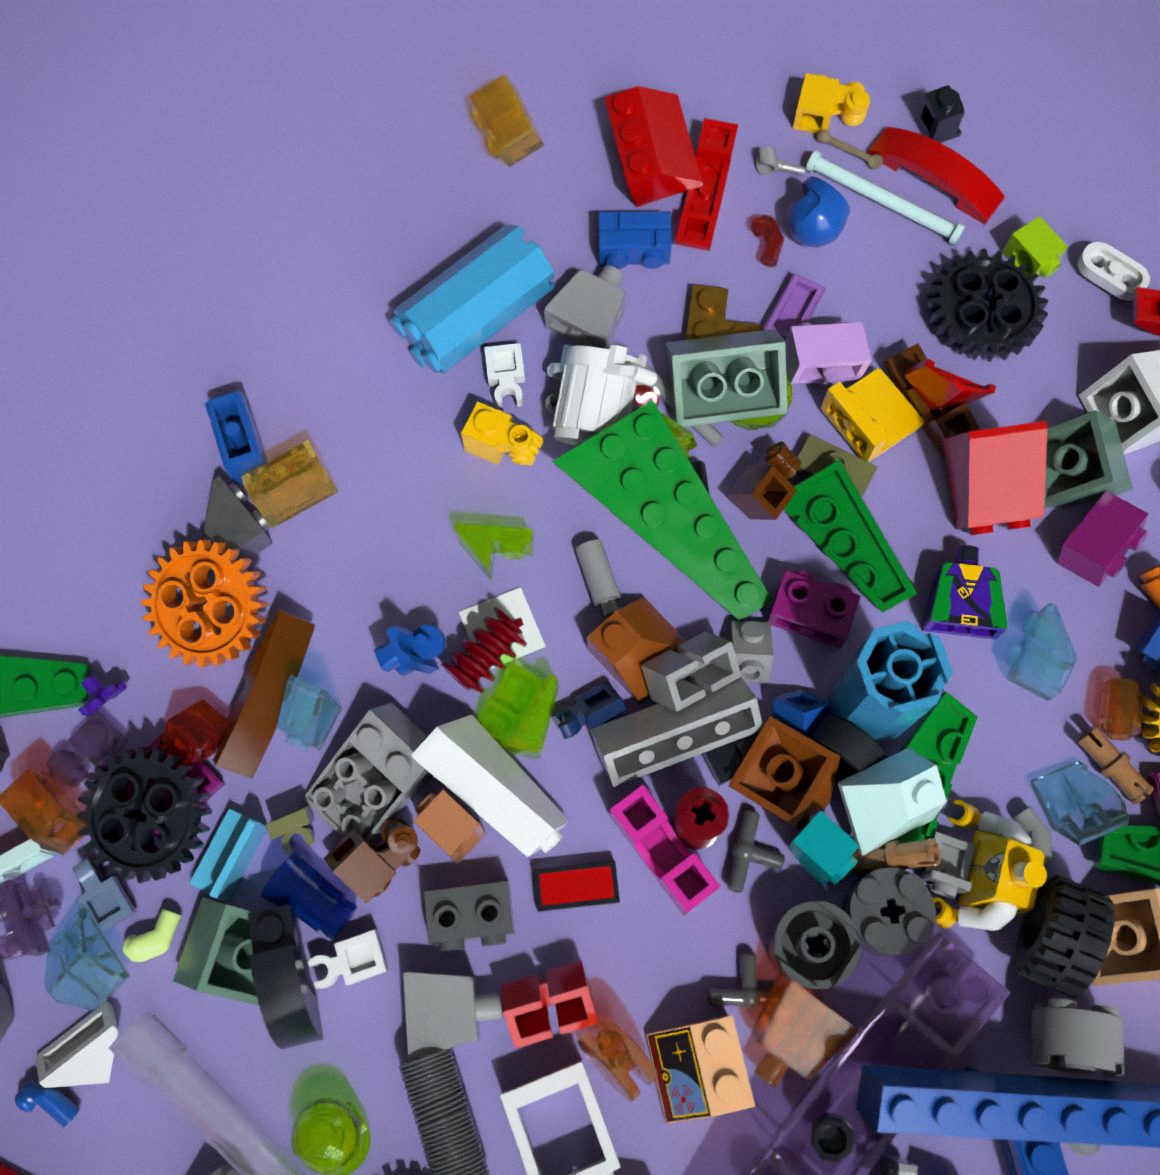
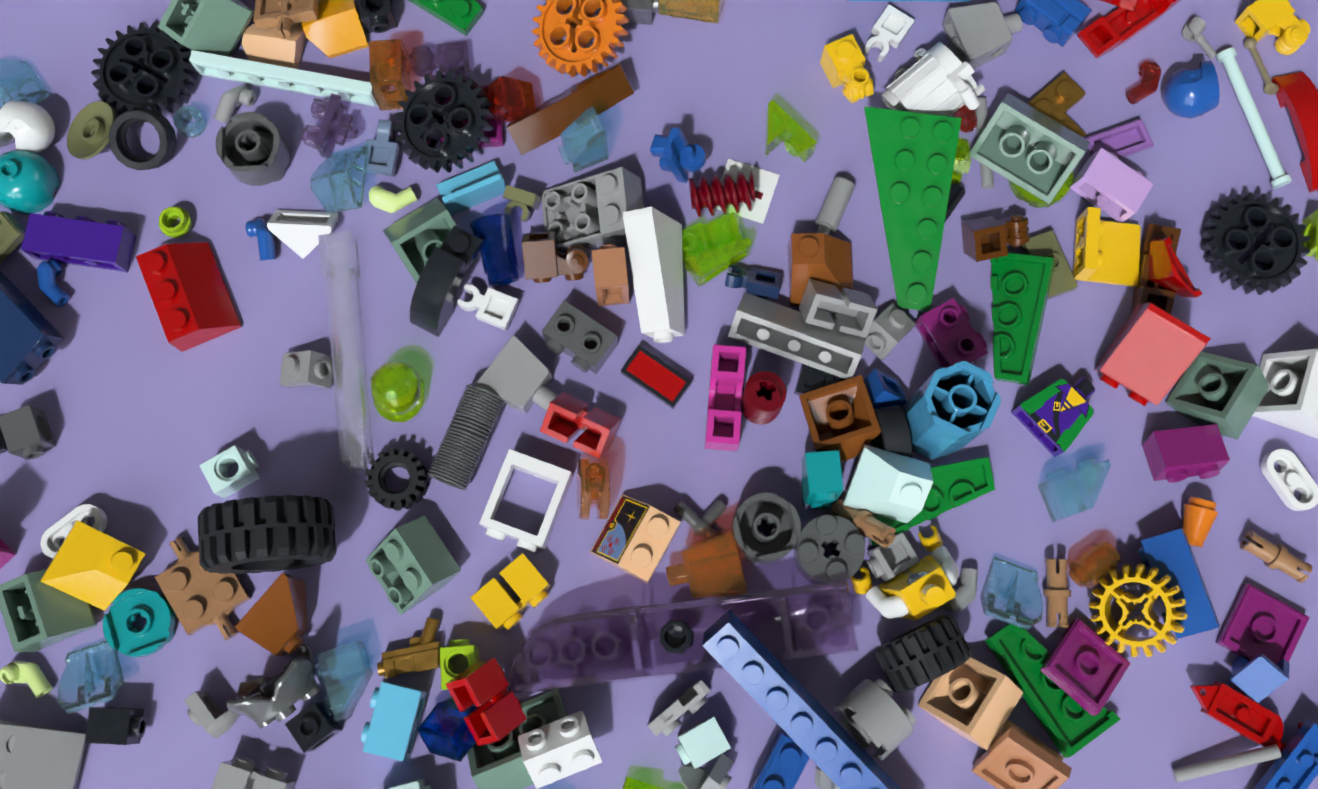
camera: 40 degrees right, 5 degrees up
dark purple plant [78,674,128,717] -> none
dark grey piece [727,810,785,893] -> none

